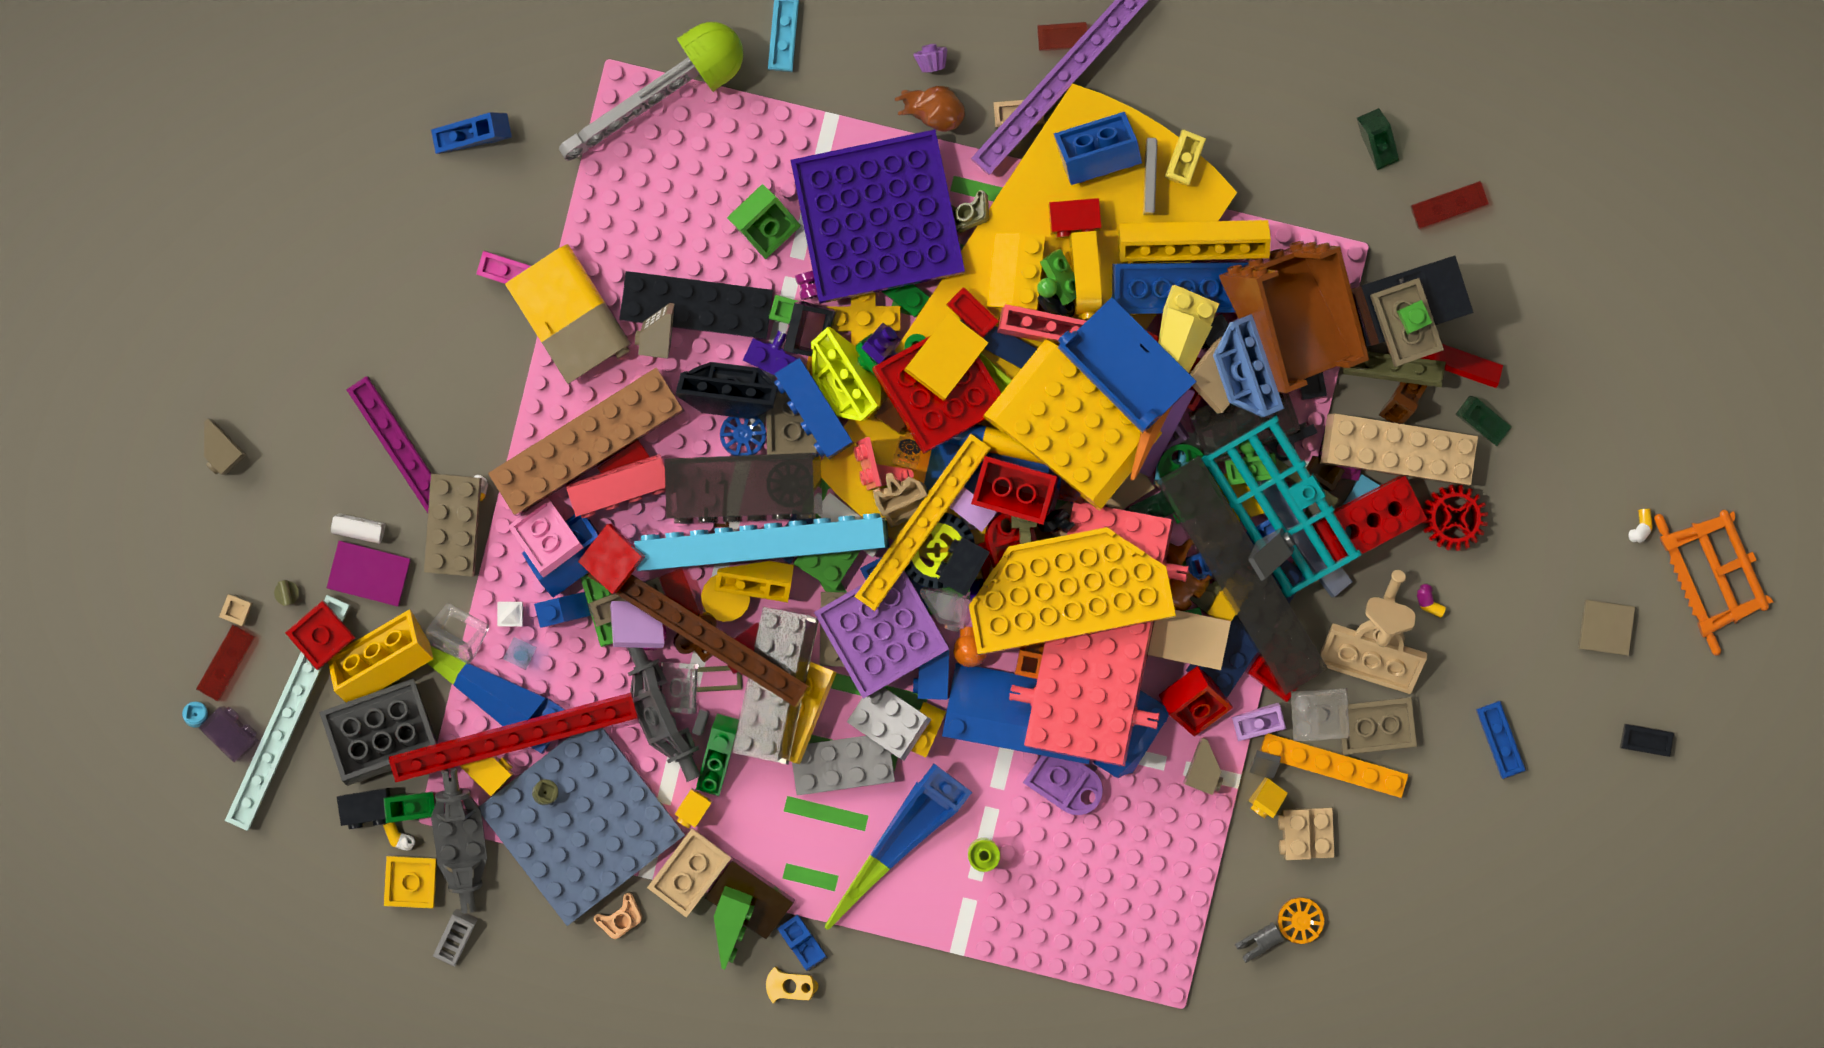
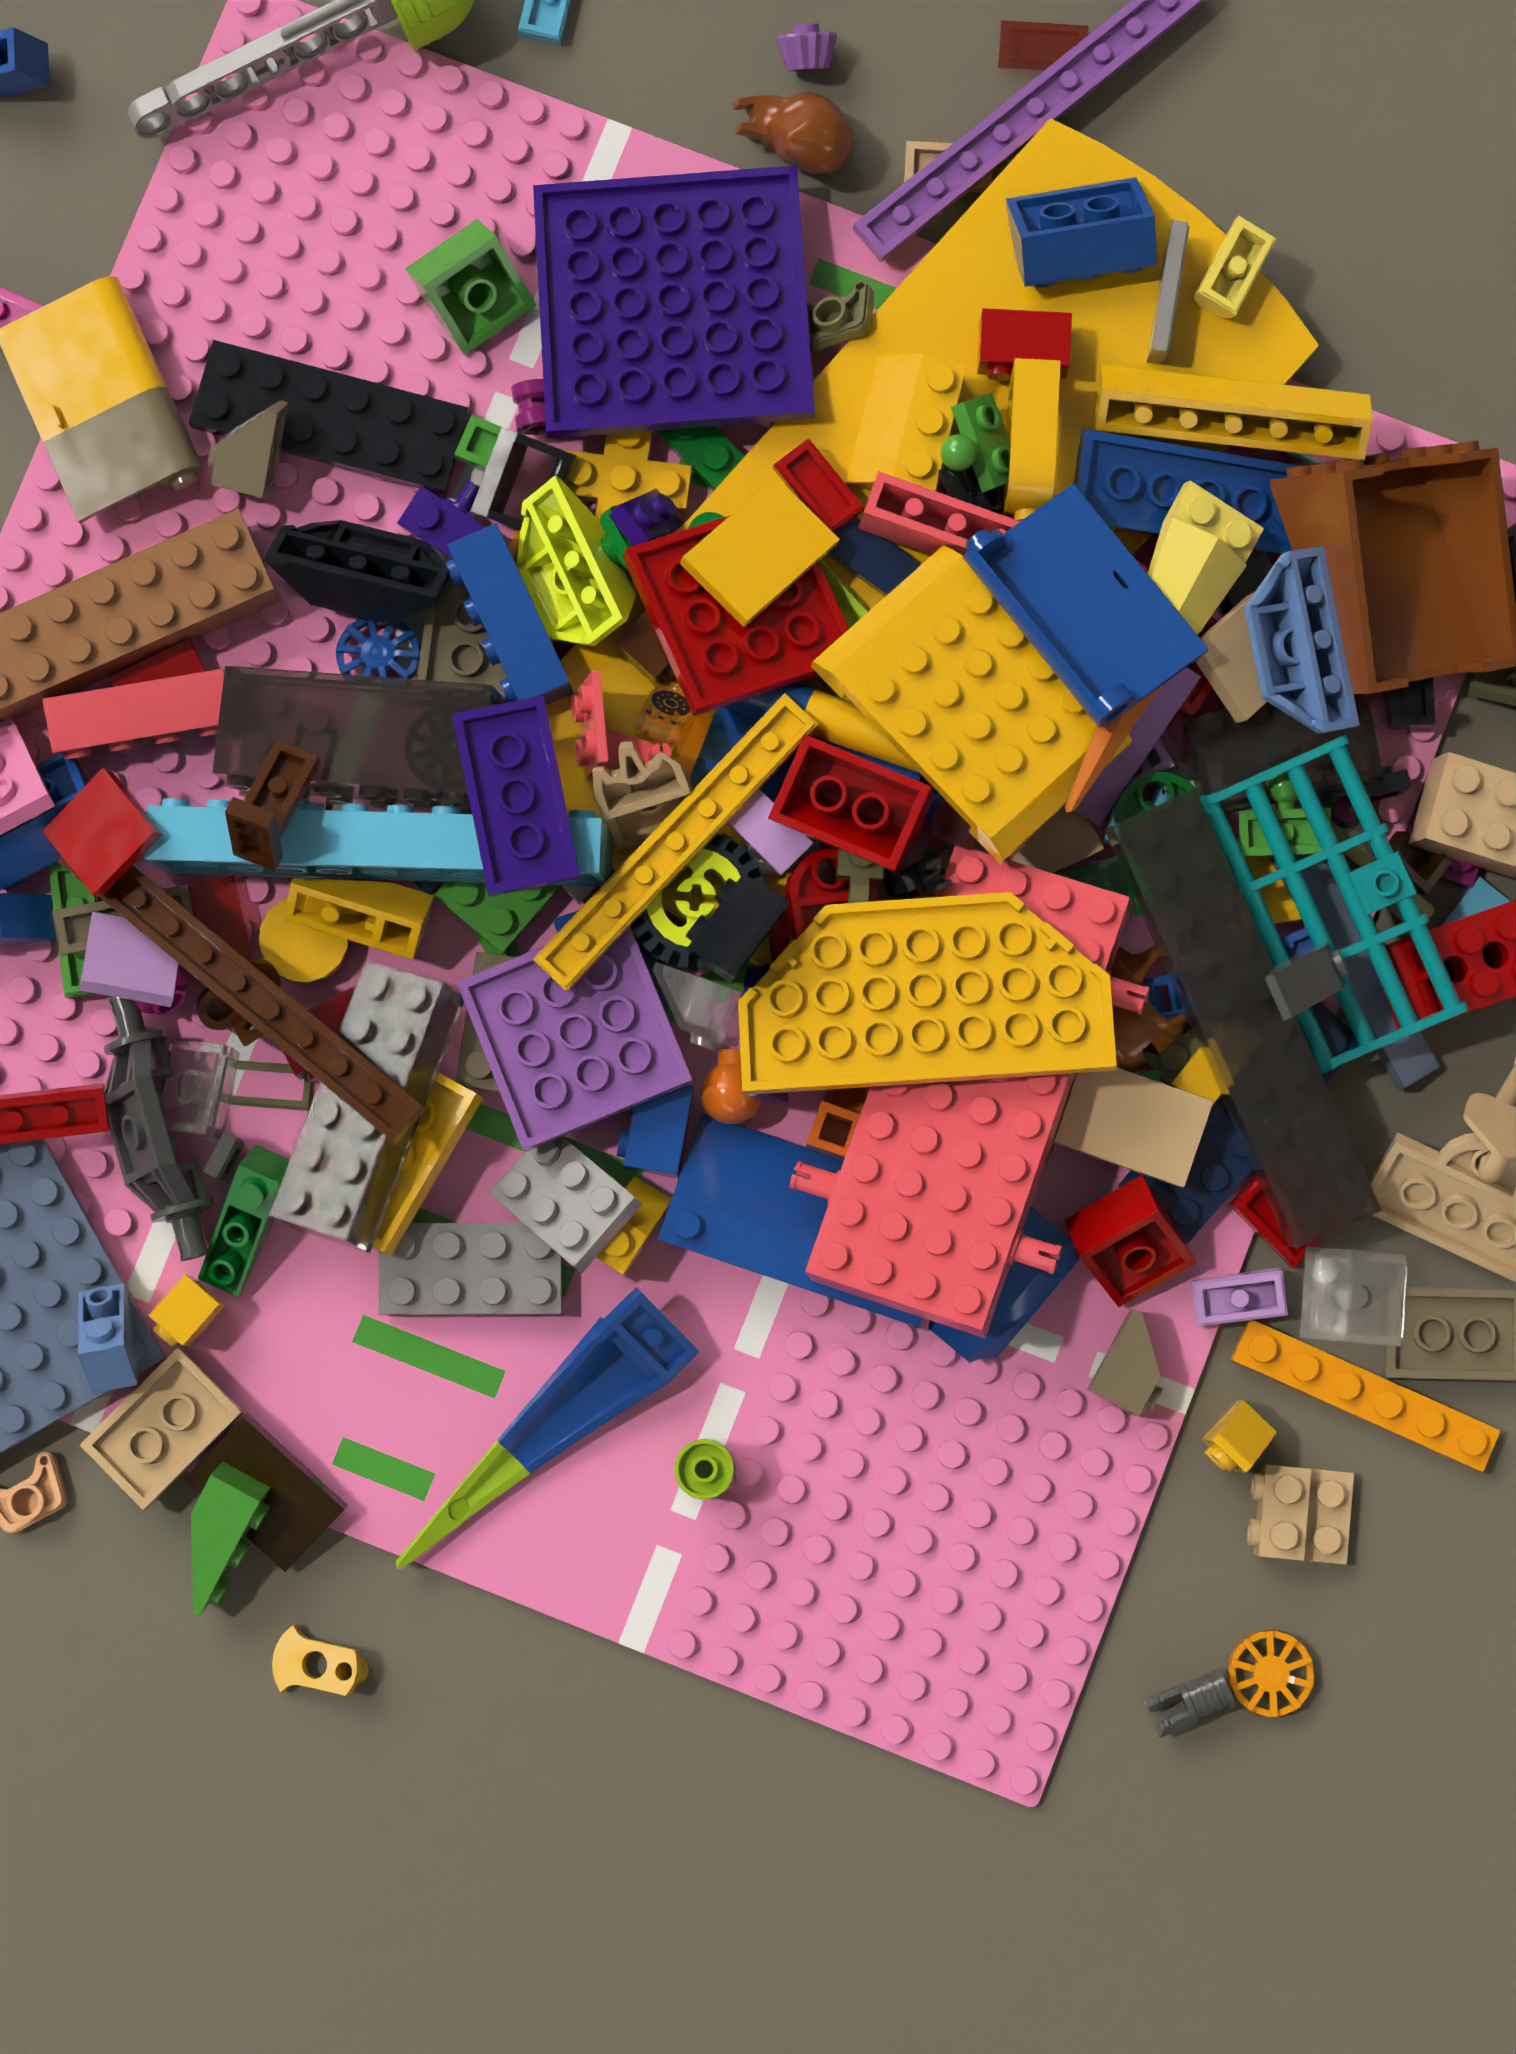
camera: 10 degrees right, 5 degrees down
blue slope [777,914,827,971] -> none
medium lavender tile [1023,755,1103,815] -> none
dark grey tile [1250,750,1281,779] -> none
none -> medium blue slope [78,1283,138,1394]
none -> reddish brown bracket [225,740,320,871]
none -> dark purple plate [452,696,581,897]

